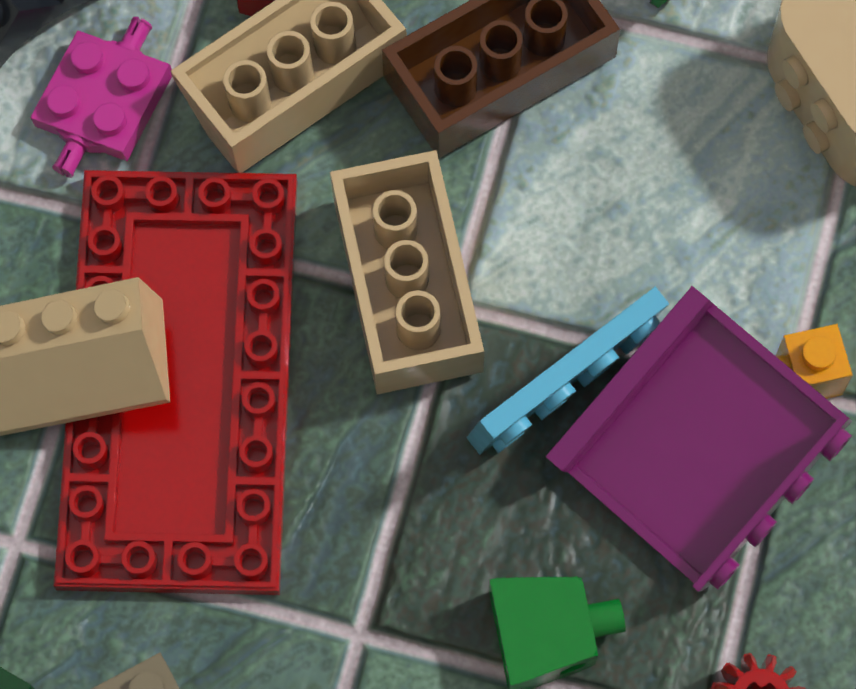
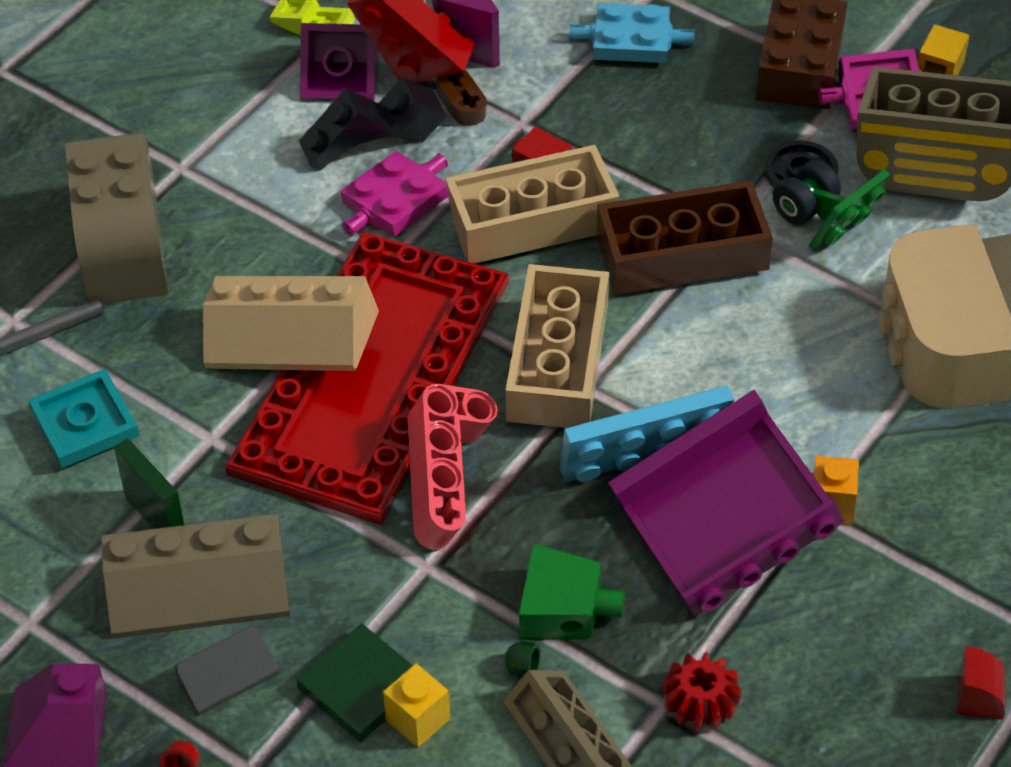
camera: 20 degrees right, 20 degrees down
none -> coral beam [407,384,498,550]

